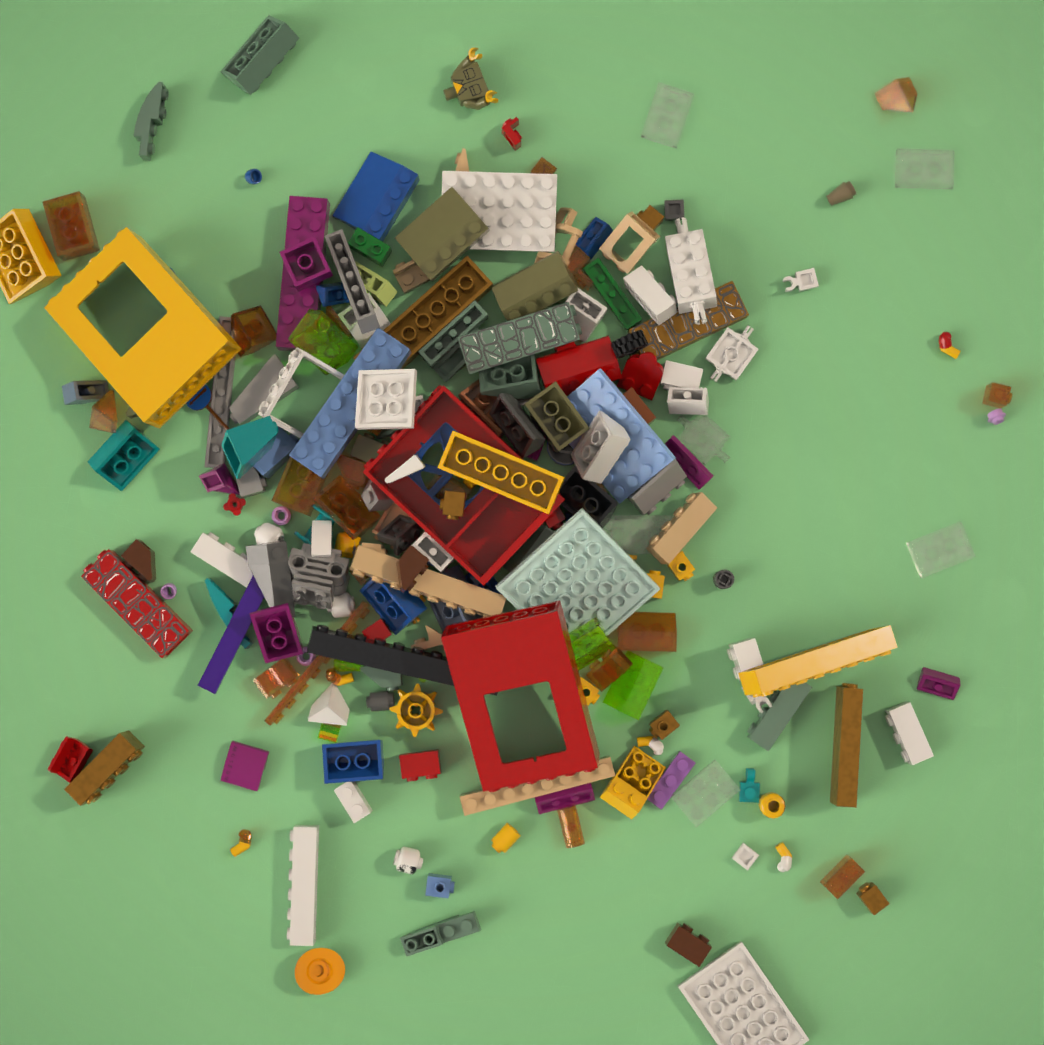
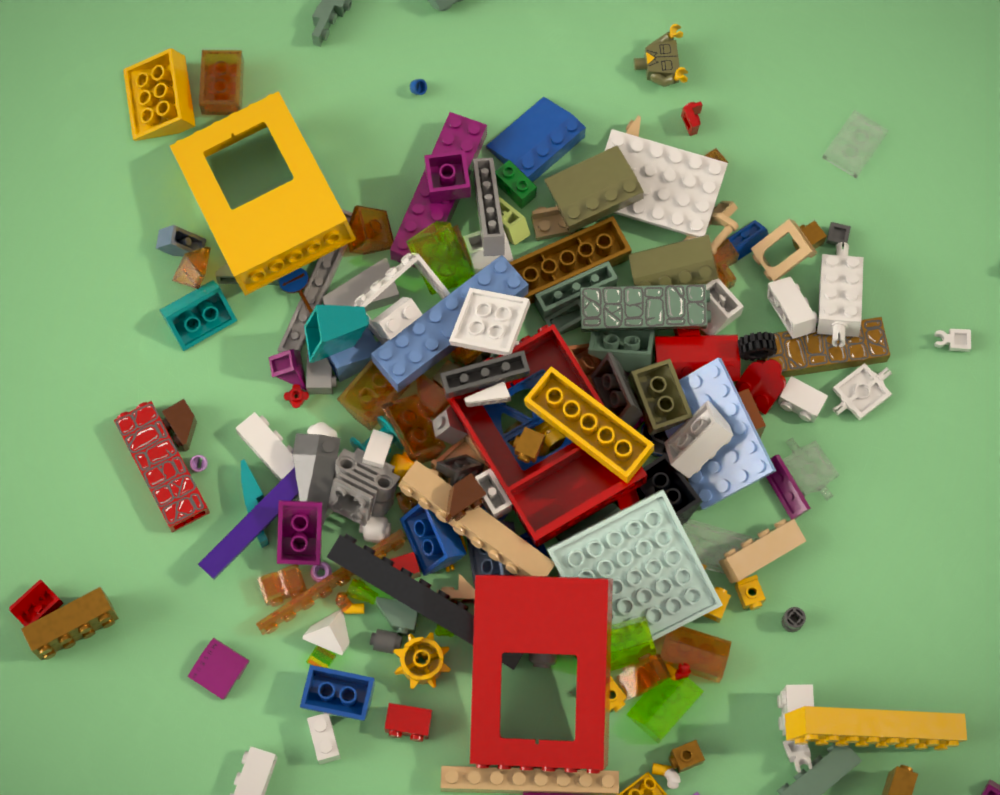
camera: 10 degrees right, 15 degrees down
arm [230,829,252,857] -> none
lavender plate [272,506,291,525] -> none
blue slope [316,282,350,306] -> none
green plate [583,258,642,331] -> none
light grey slope [627,459,687,515] -> none
white brick [667,386,709,415] -> none
none -> white brick [371,297,423,340]
none -> dark grey brick [440,350,530,399]
none -> red arm [662,662,691,681]

